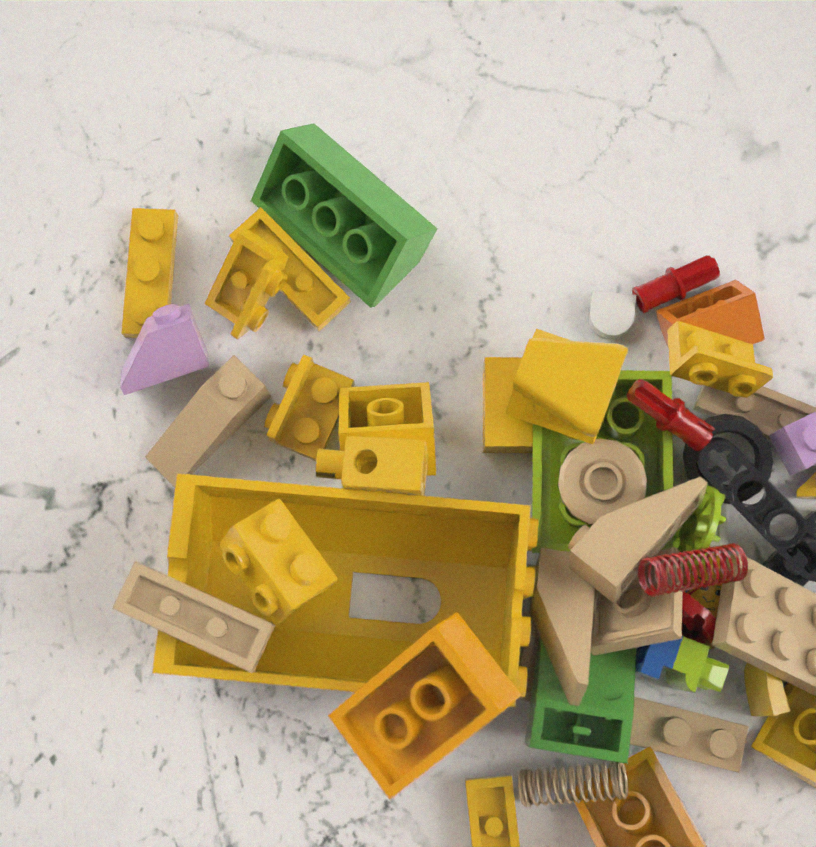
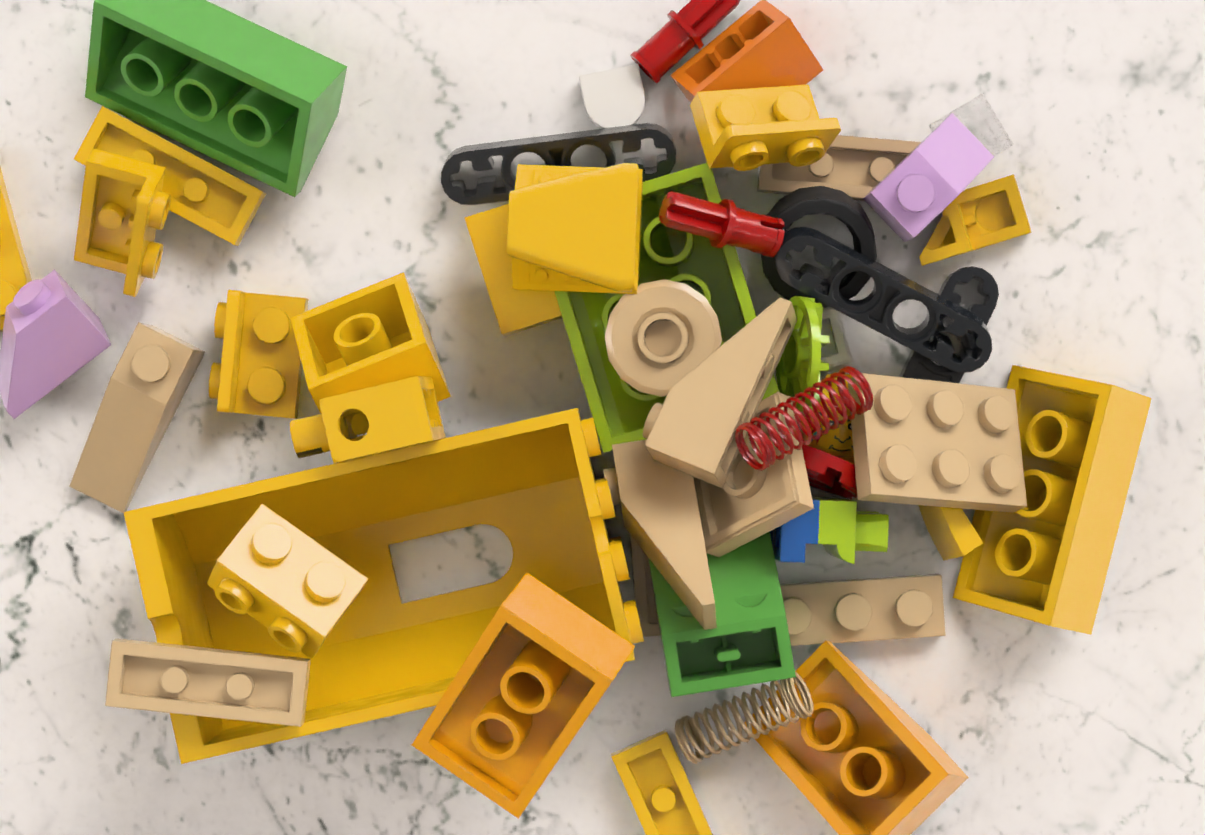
camera: 20 degrees left, 10 degrees up
none -> black beam [441,123,676,205]

